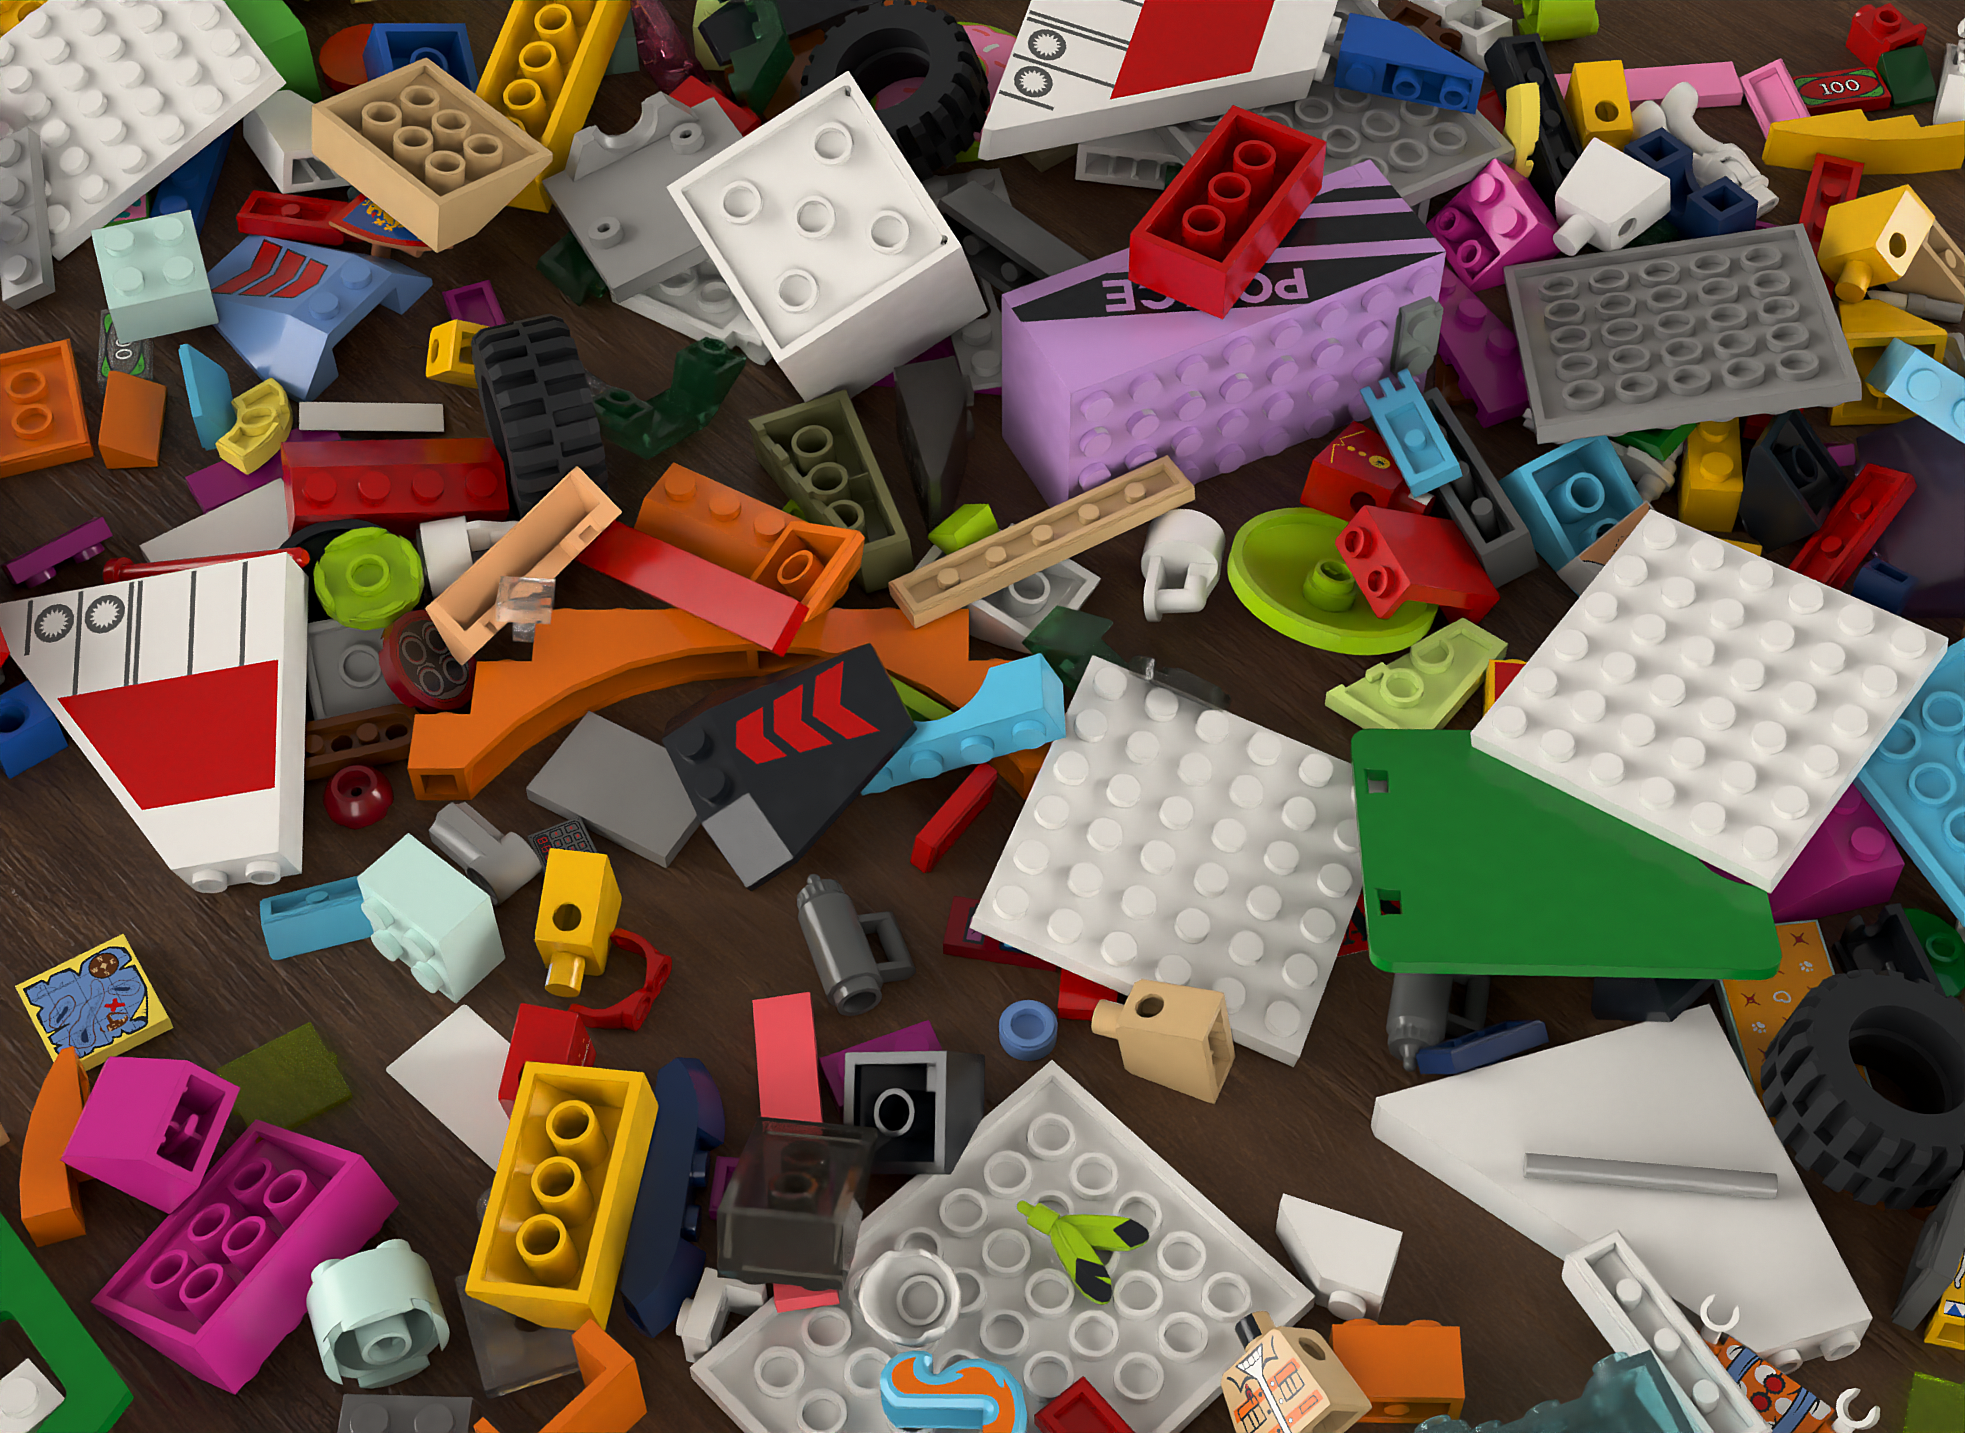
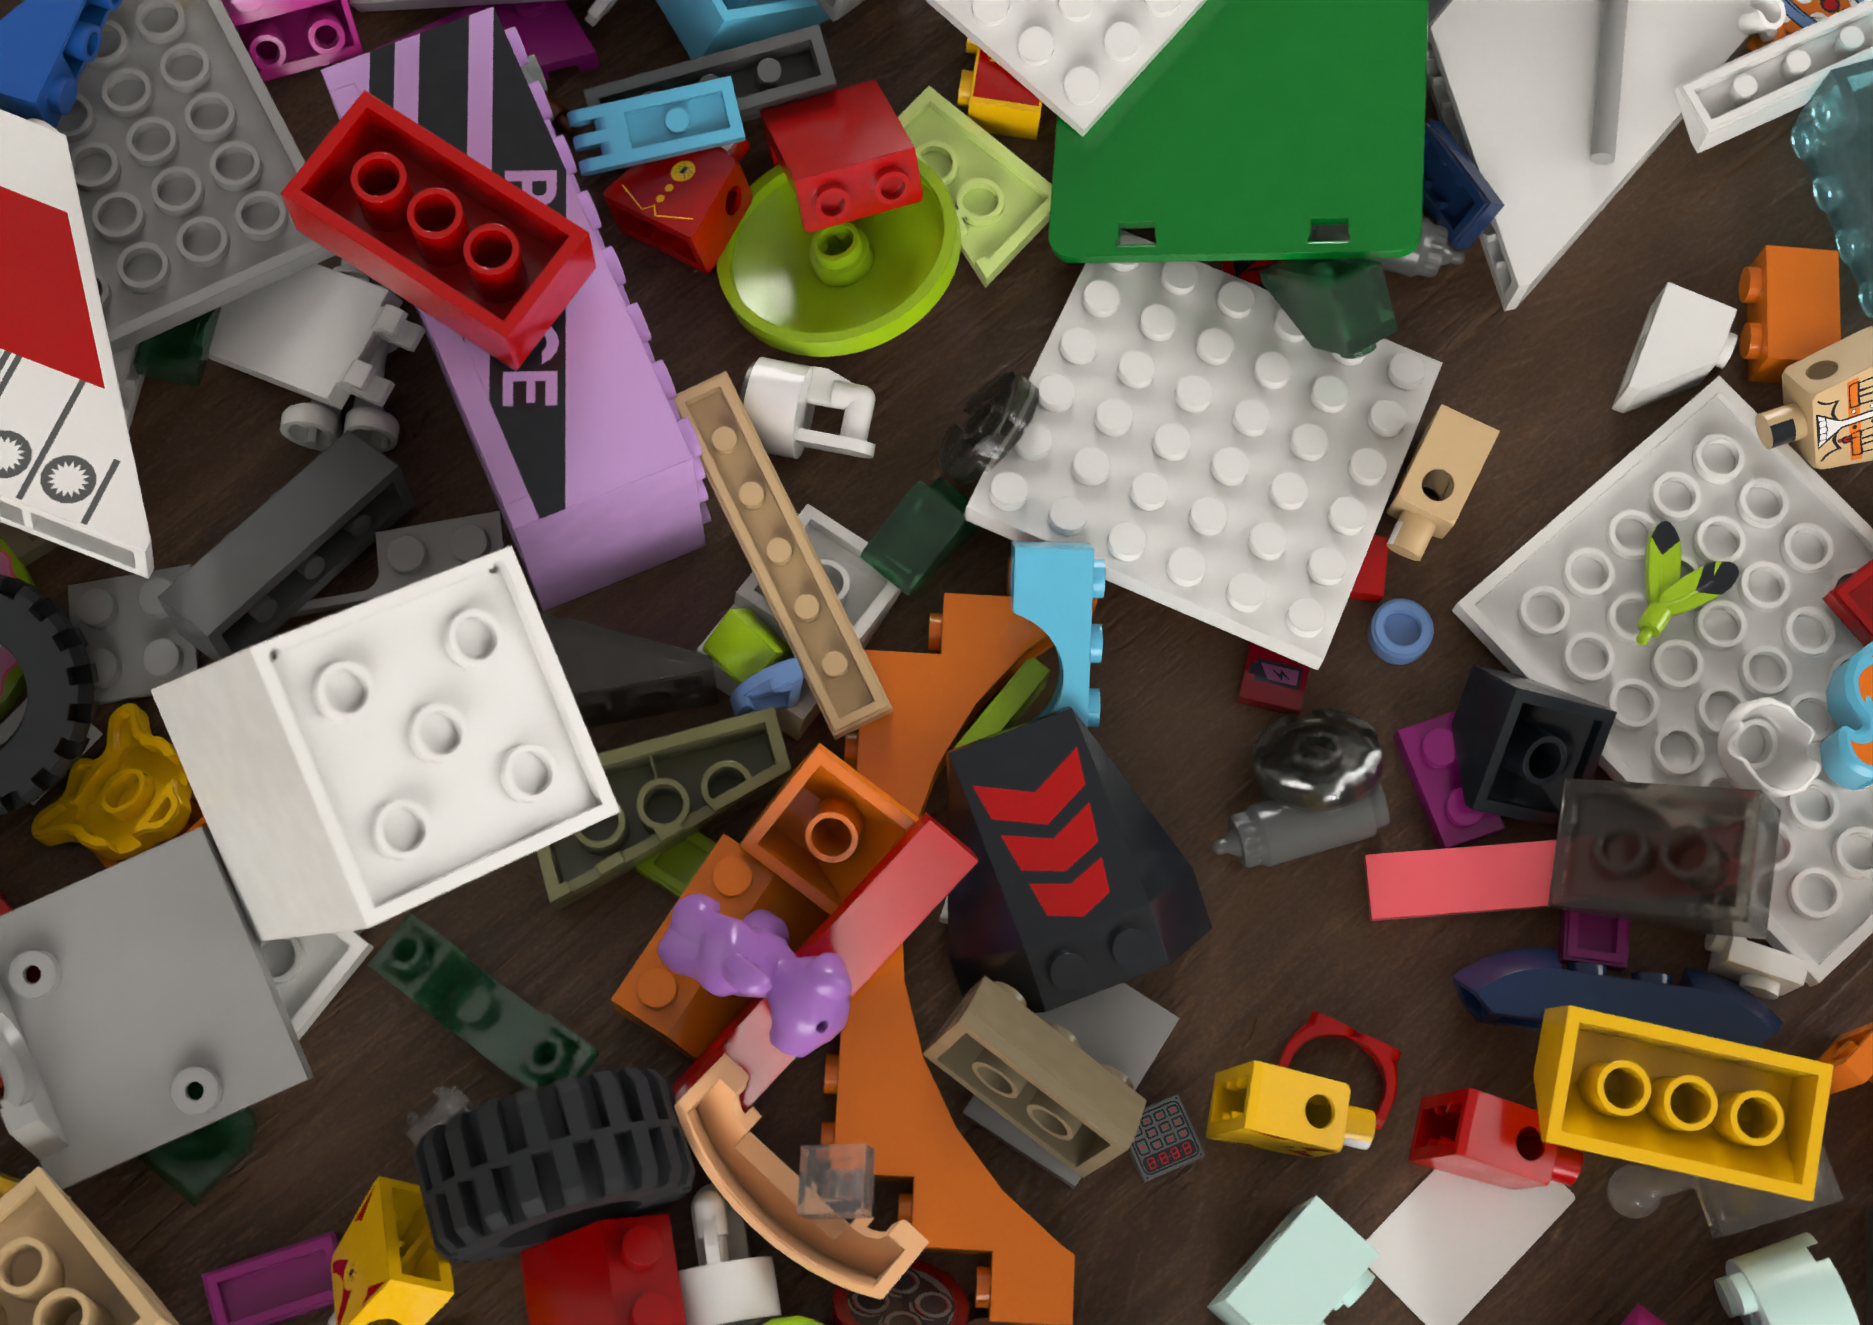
camera: 95 degrees left, 20 degrees up
light grey piece [428,802,542,907] -> none
red tile [910,763,998,874] -> none
none -> medium lavender animal [657,894,852,1058]
none -> medium blue tile [729,657,804,717]
none -> dark tan slope [923,976,1147,1178]
none -> clear smoke tile [1254,708,1383,811]
none -> clear green slope [1260,258,1398,359]

